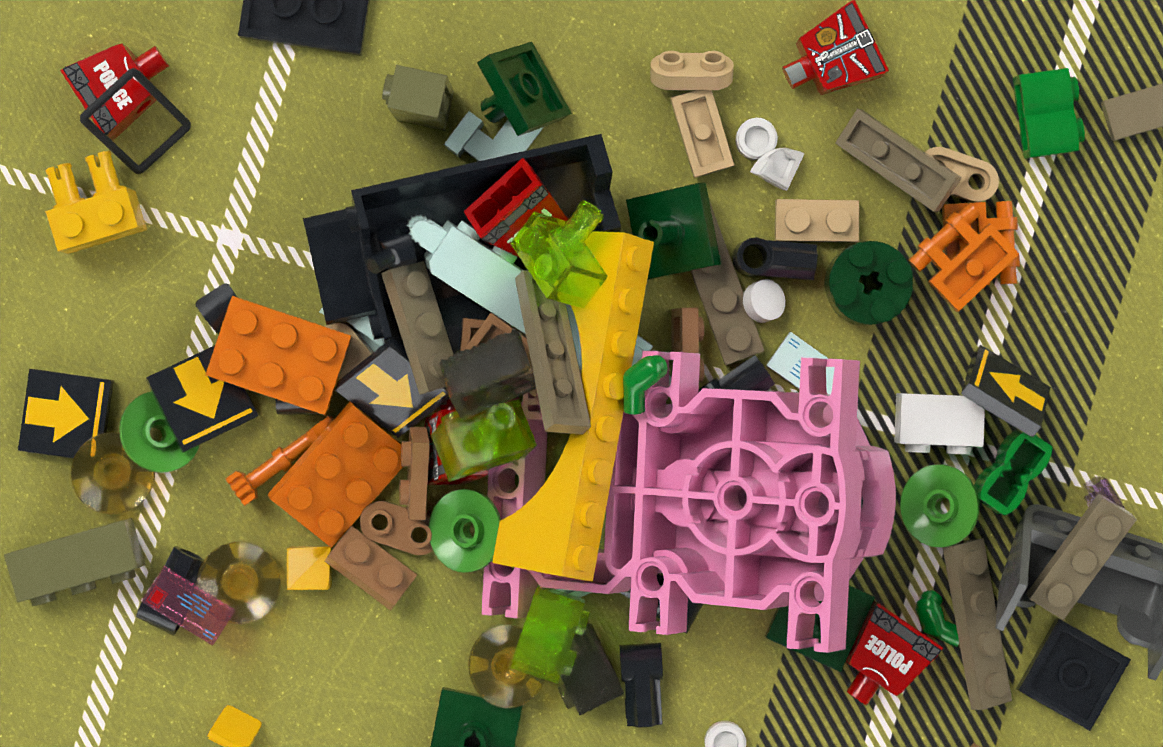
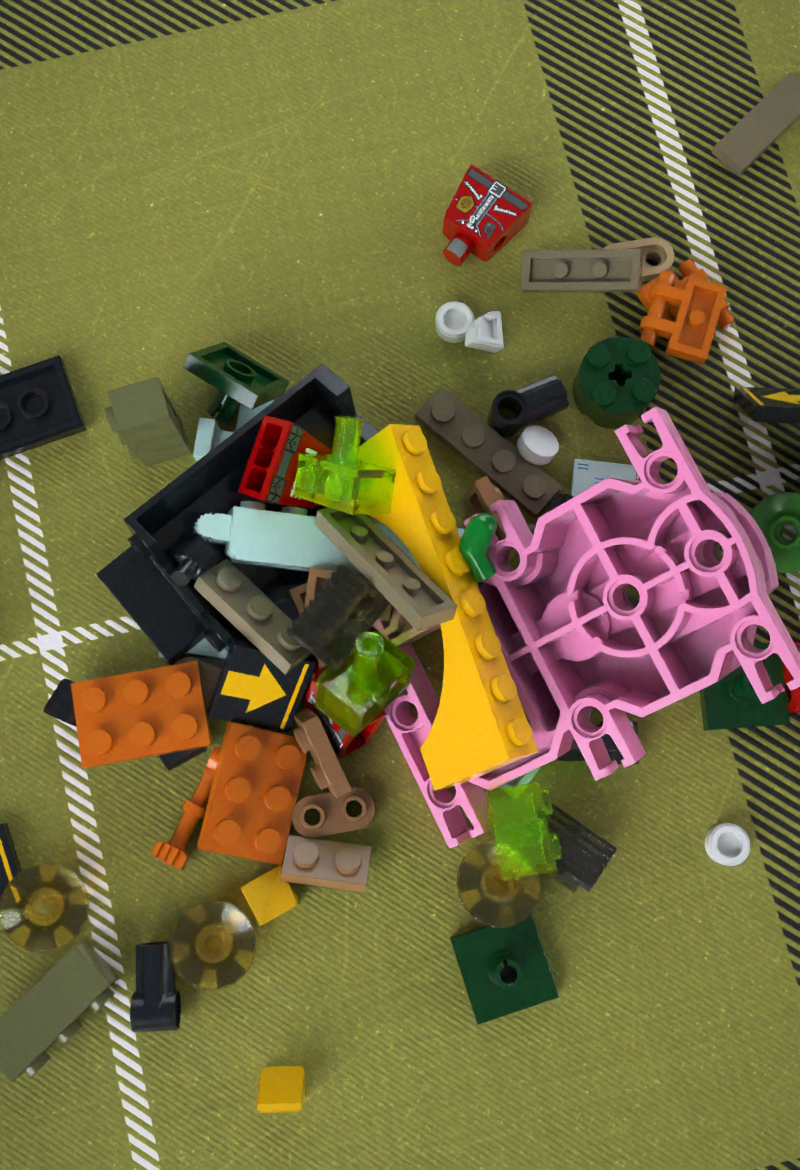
camera: 30 degrees left, 10 degrees down
bright green dish [119,391,200,473] -> none
clear pink tile [141,565,236,646] -> none
black tile [146,345,258,453] -> none
bright green dish [429,489,501,573] -> none
black piece [619,643,663,727] -> none
dark green tile [626,182,721,280] -> none
tan plate [650,51,734,90] -> none
tan plate [670,90,734,178] -> none
tan plate [775,199,859,243] -> none
white brick [894,393,985,454] -> none
green brick [1013,68,1085,159] -> none

